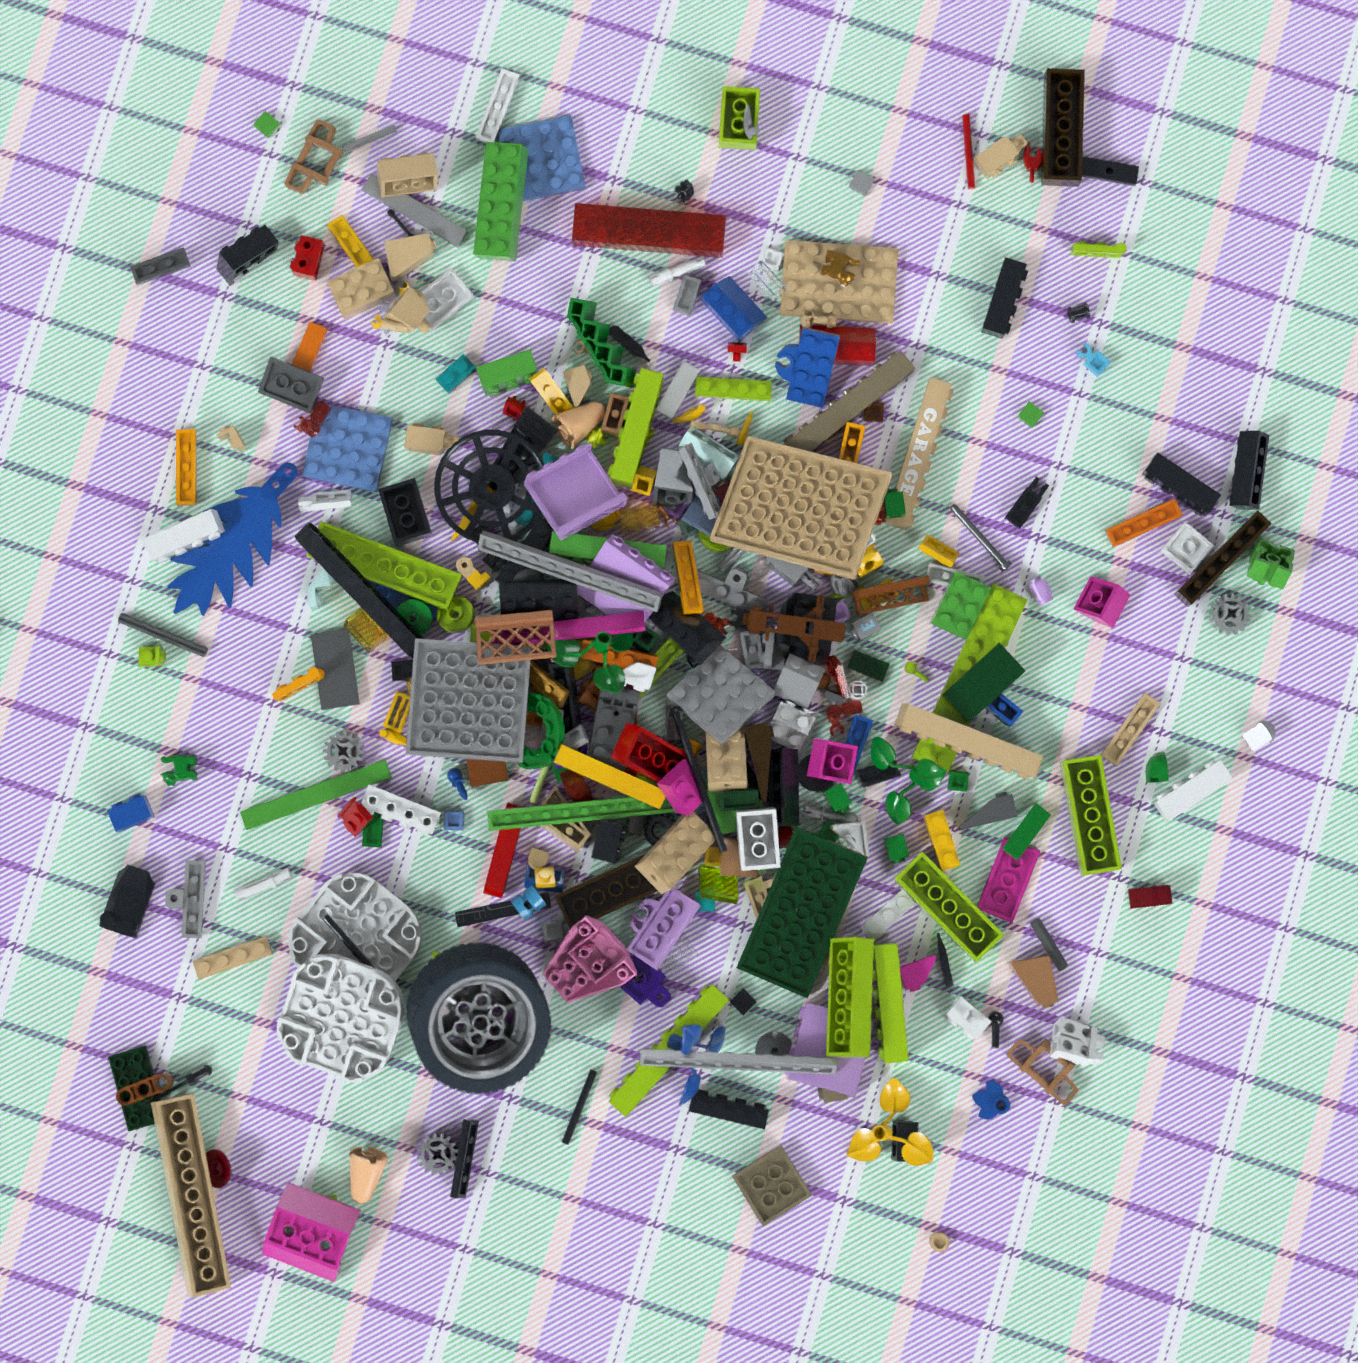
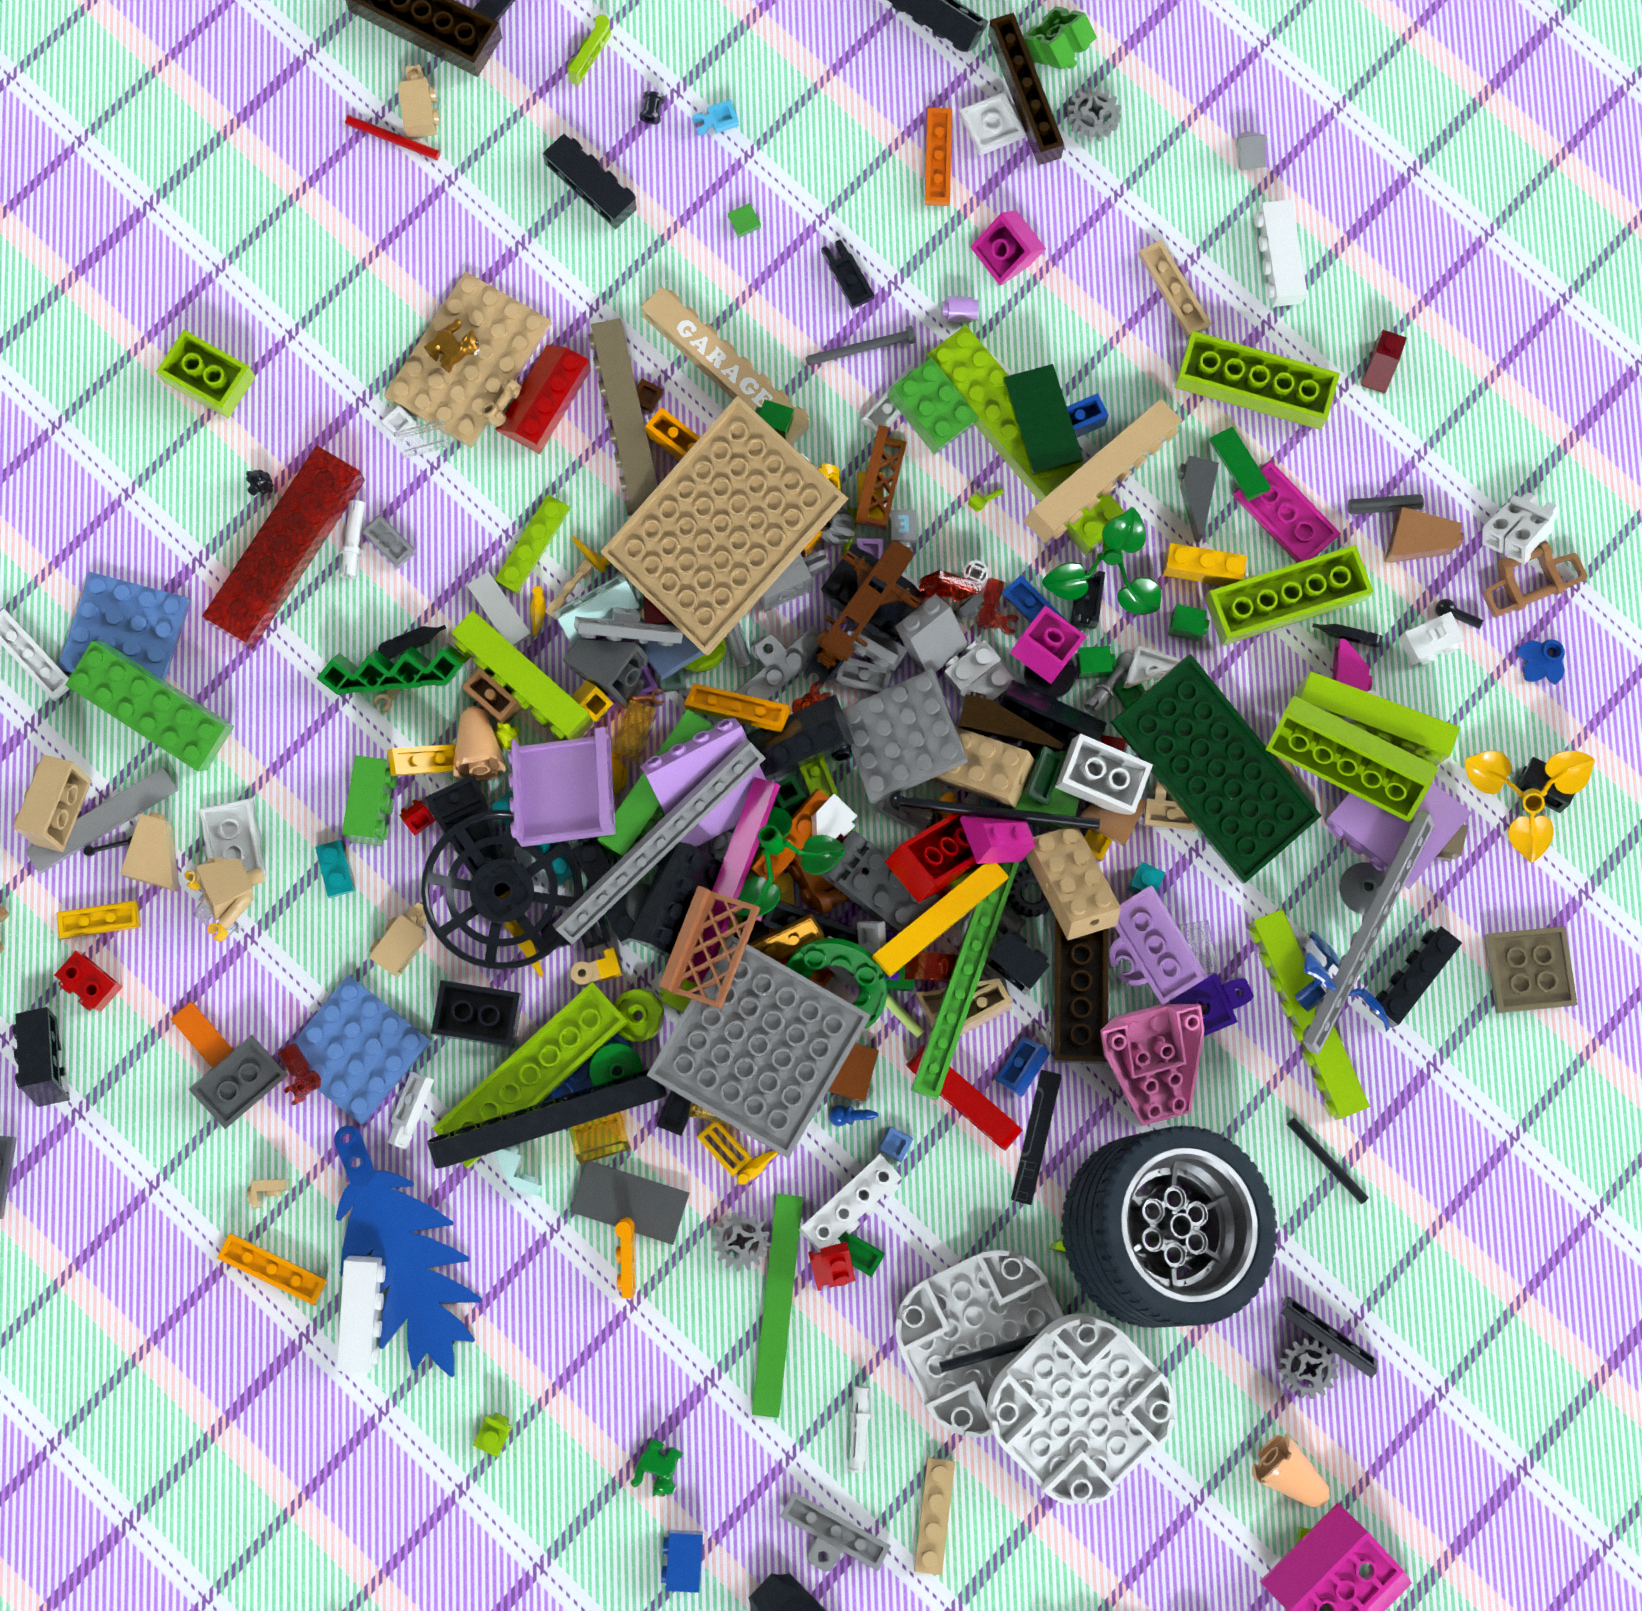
camera: 70 degrees left, 5 degrees down
dark grey axle [118,613,208,657] -> none
tan brick [327,258,396,320] -> none
dark azure wheel [510,885,547,921] -> none
tan tile [528,847,550,869] -> none
yellow plate [534,867,555,888] -> none
light grey plate [542,919,564,941] -> none
tan slope [563,364,593,408] -> none
clear neon green tile [698,865,739,904] -> none
blue slope [701,276,767,342] -> none
red tile [728,342,747,362] -> none
black tile [730,988,757,1015] -> none
light grey bar [743,105,760,139] -> none
blue plate [775,327,840,408] -> none
dark green tile [847,650,890,682] -> none
light grey tile [849,170,874,196] -> none
white plate [860,889,916,941] -> none
yellow plate [918,534,960,568] -> none
green tile [947,771,969,792] -> none
red hand [1023,142,1042,183] -> none
black brick [1142,452,1221,516] -> none
green brick [1145,752,1169,783] -> none

